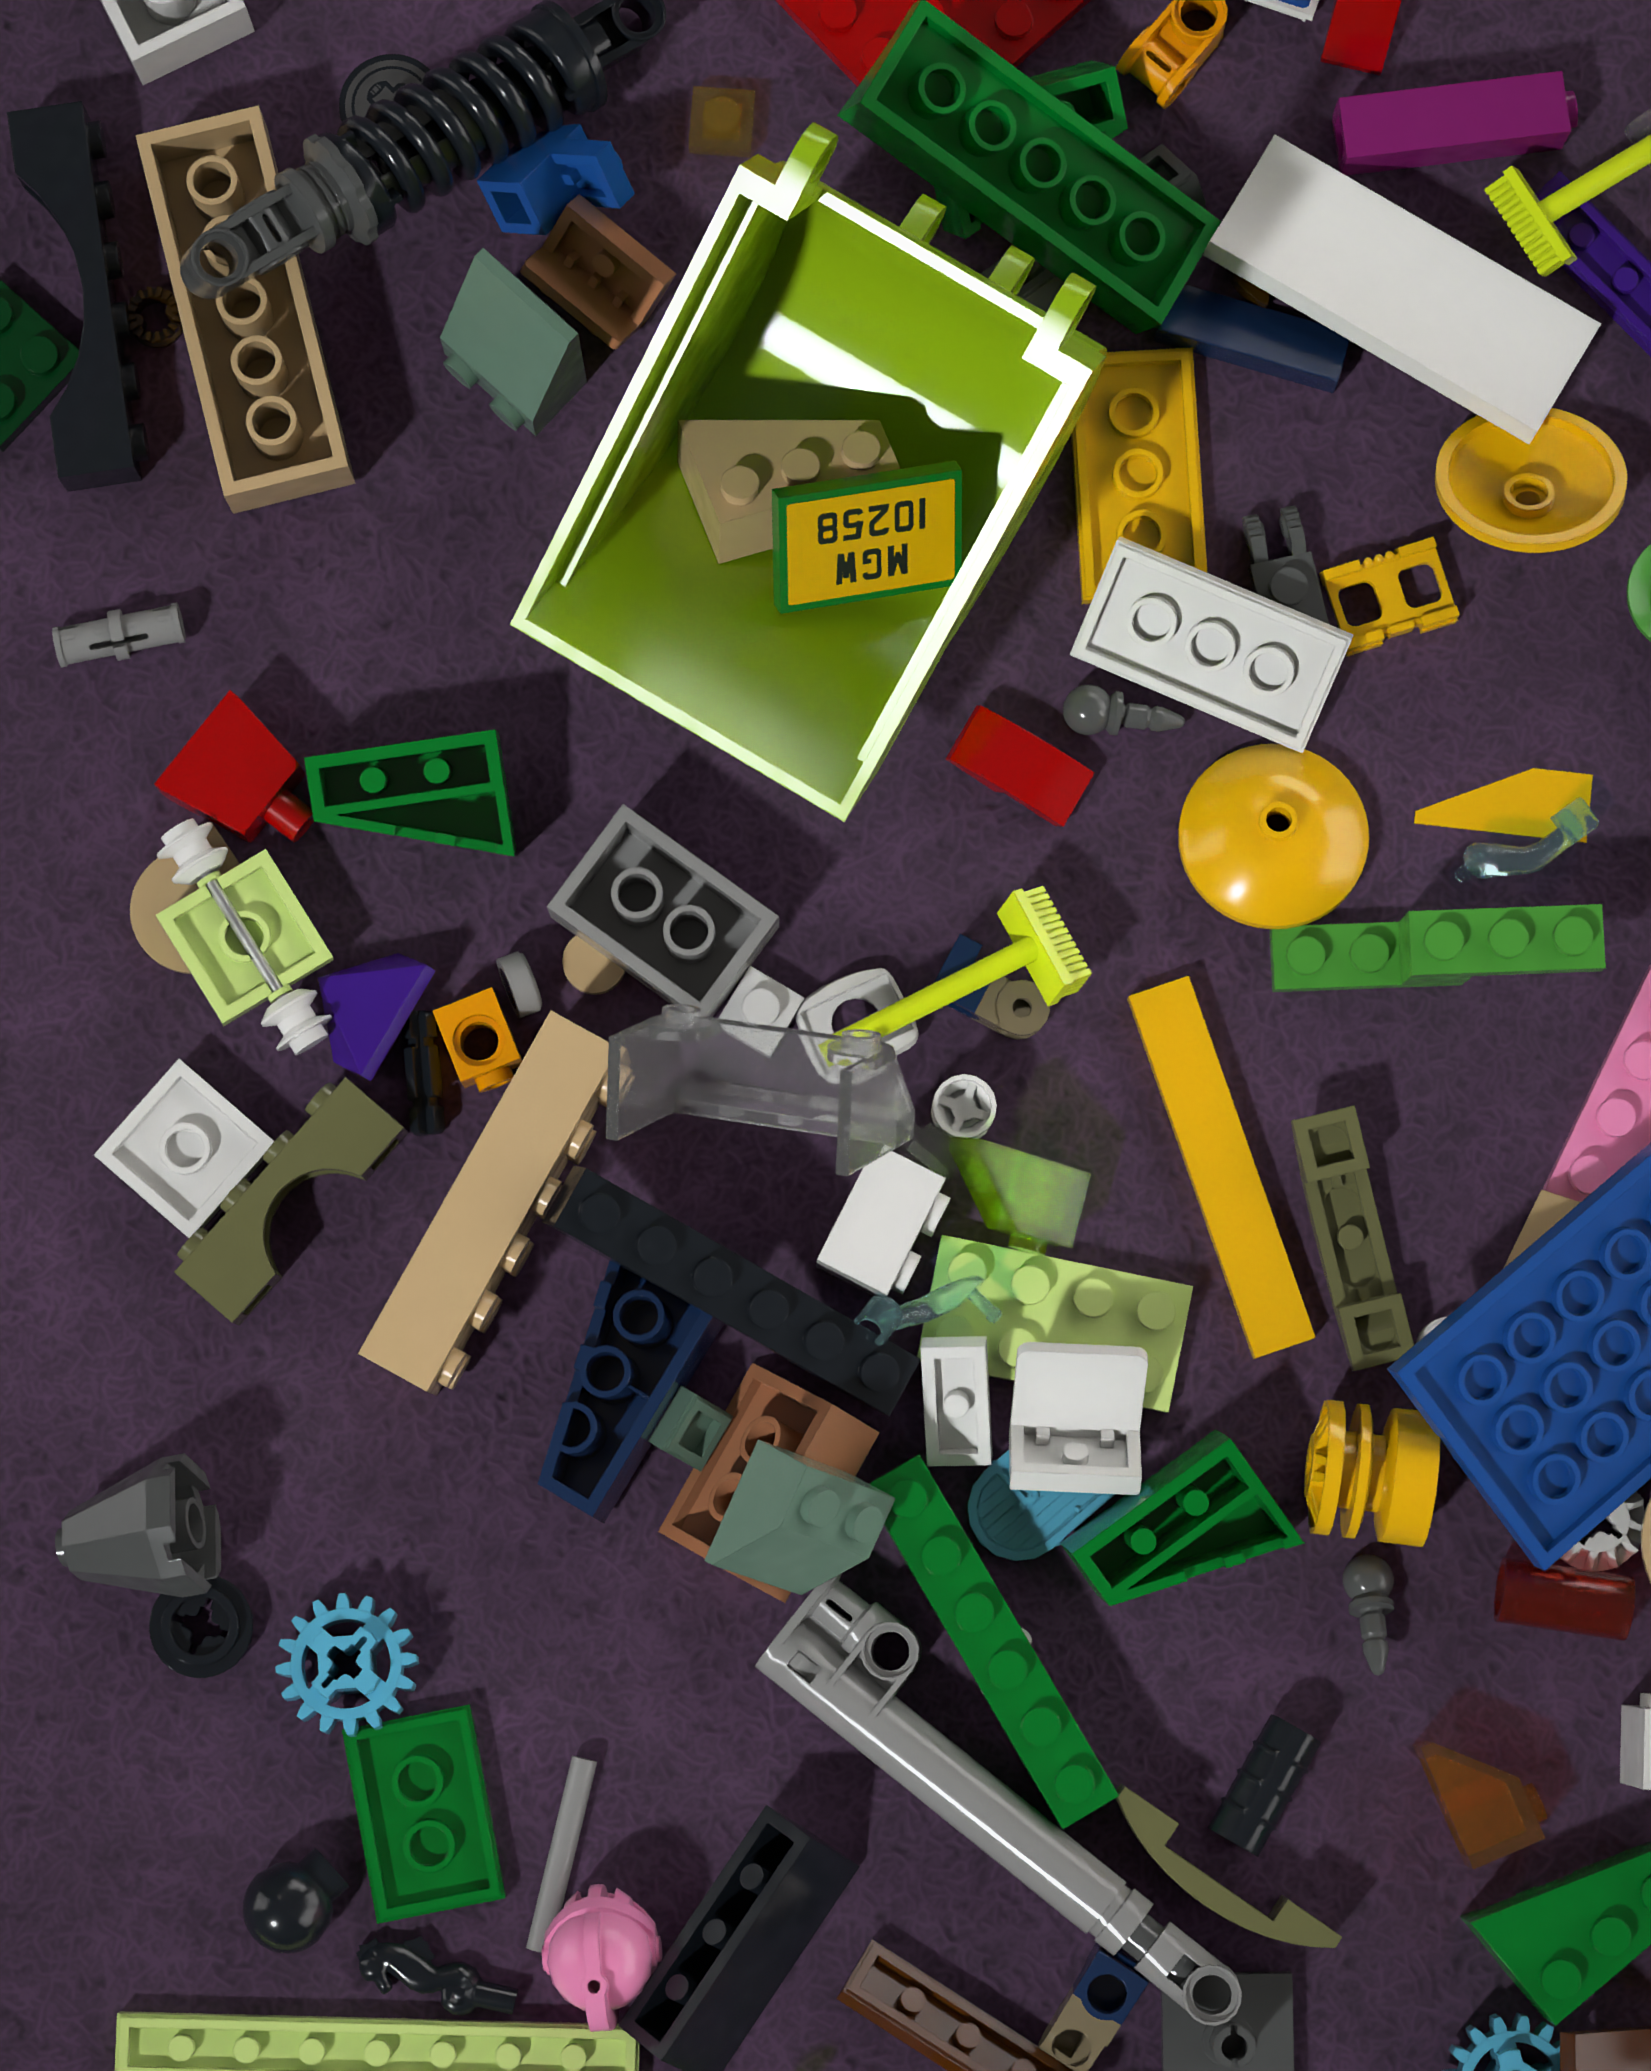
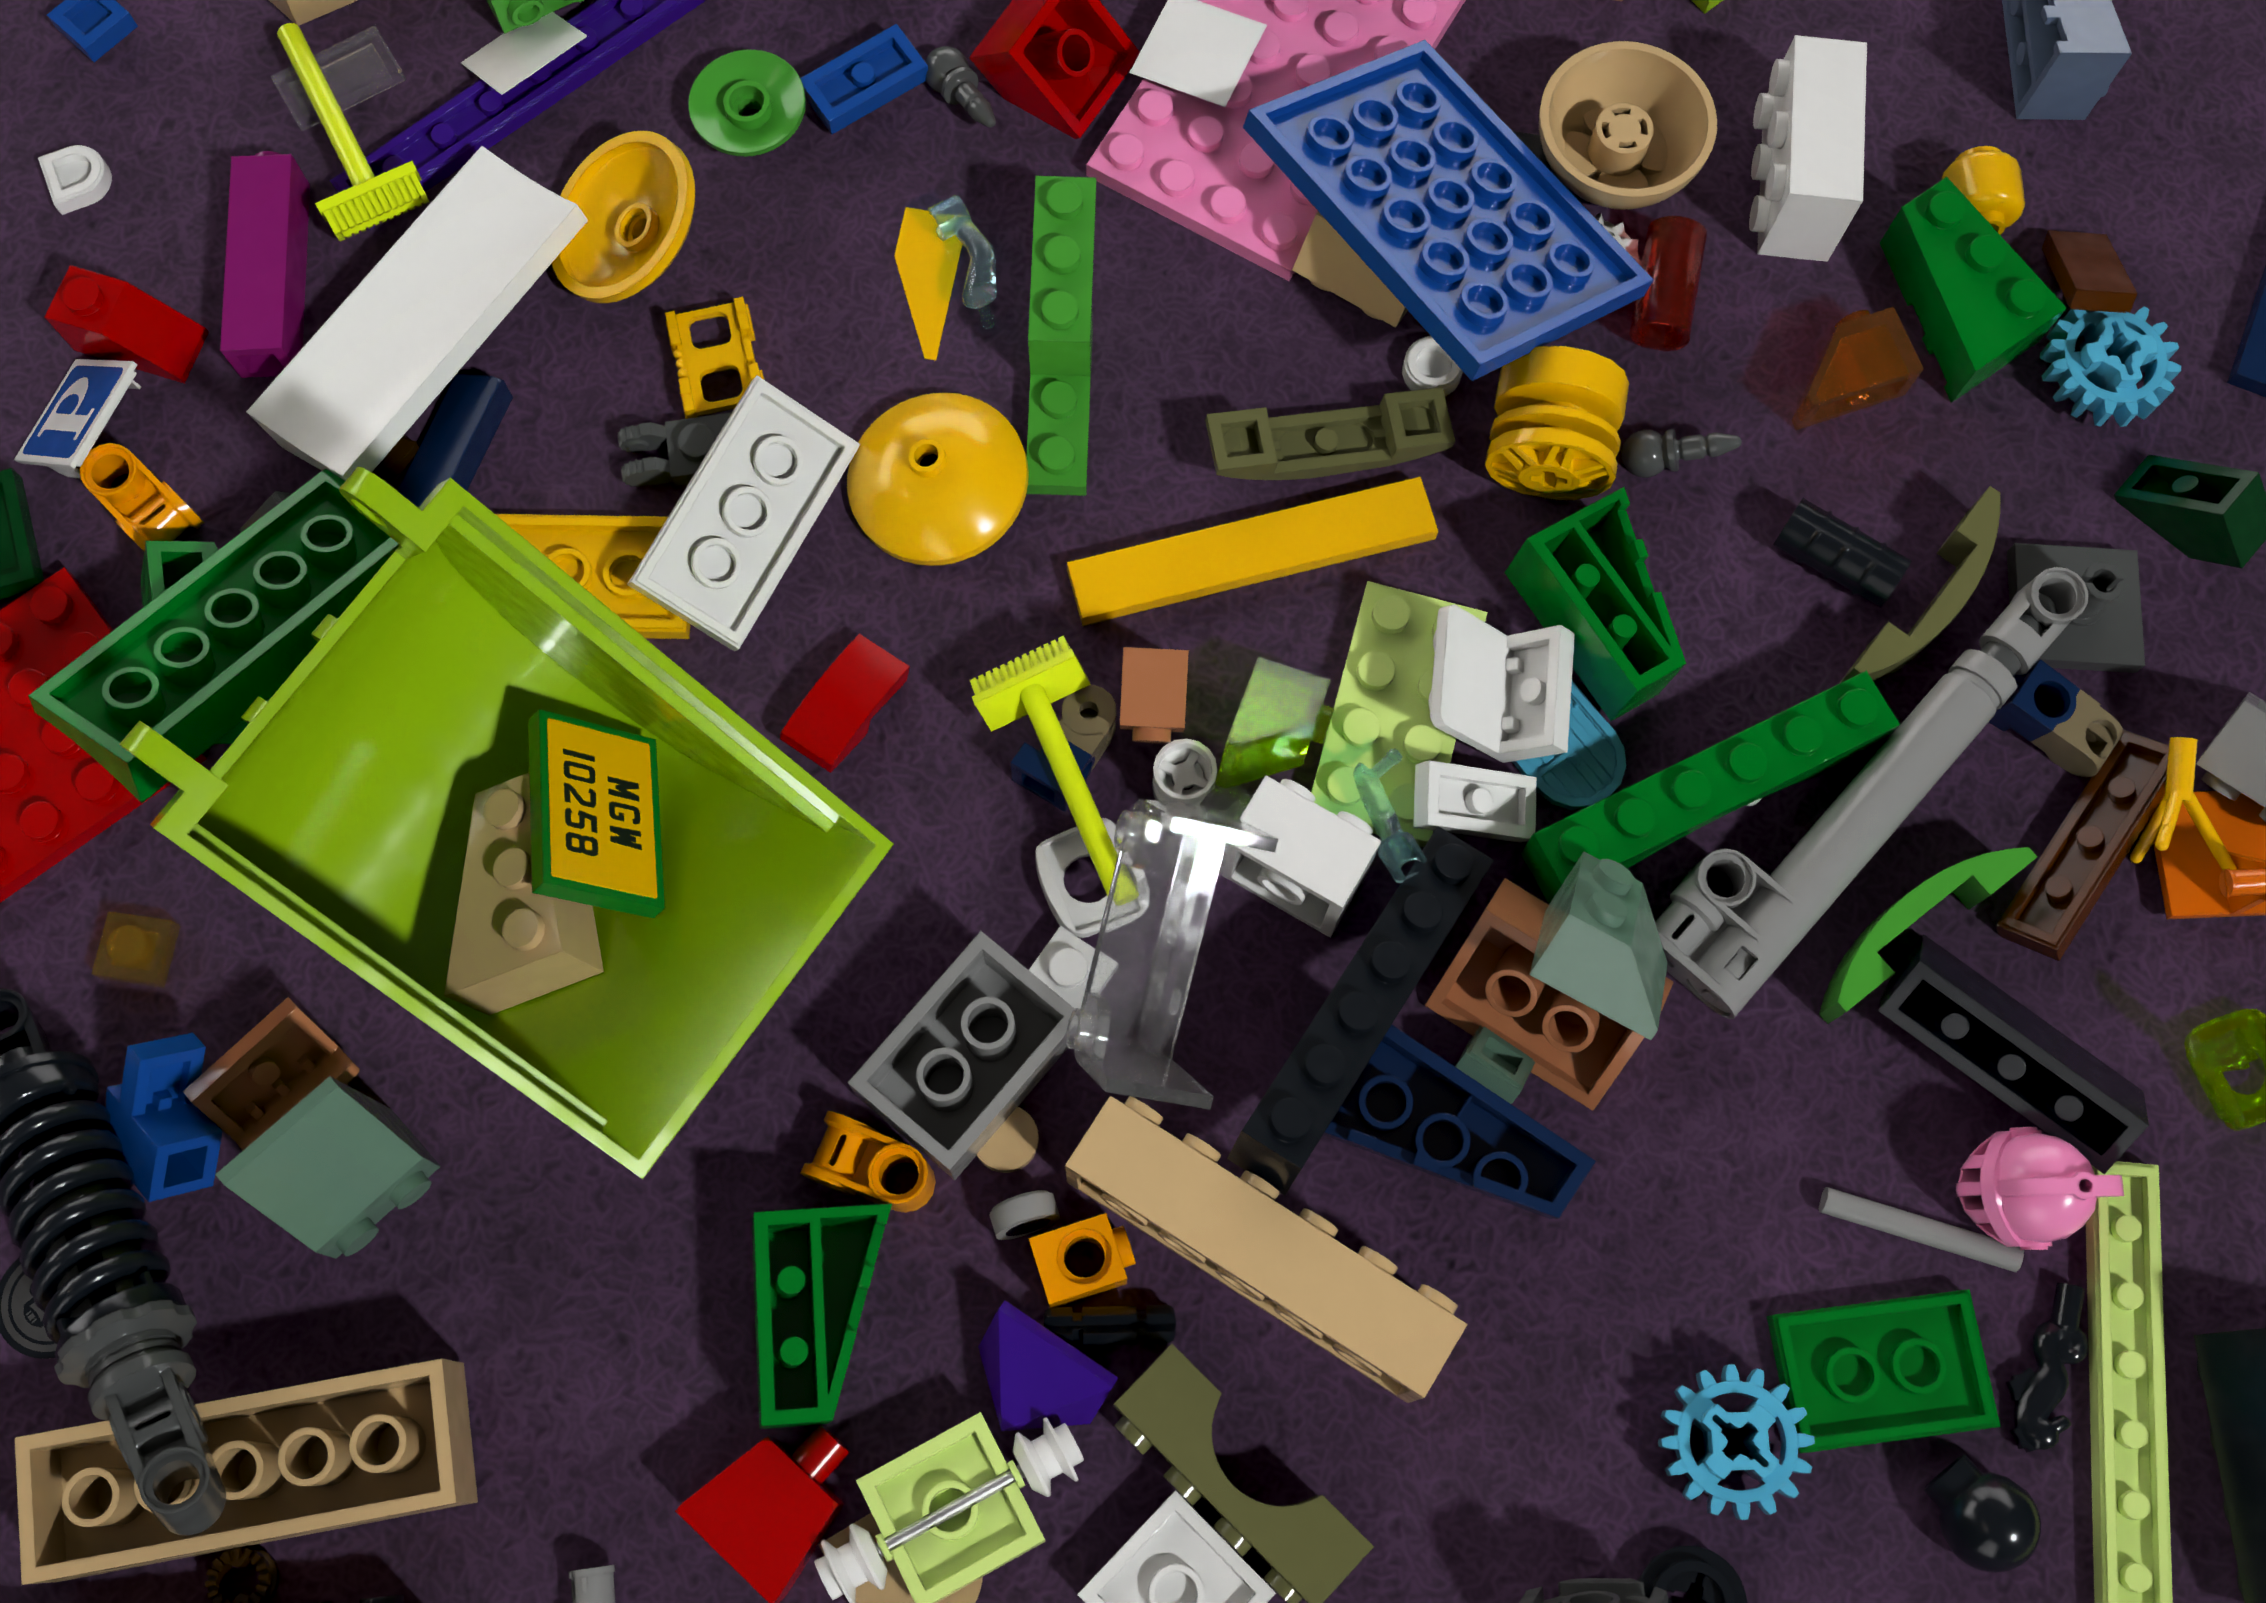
camera: 85 degrees left, 10 degrees down
dark grey bar [1063,685,1185,736] -> none
none -> light orange piece [800,1111,936,1213]
none -> nougat slope [1120,647,1189,743]
none -> bright green slope [1819,847,2037,1024]

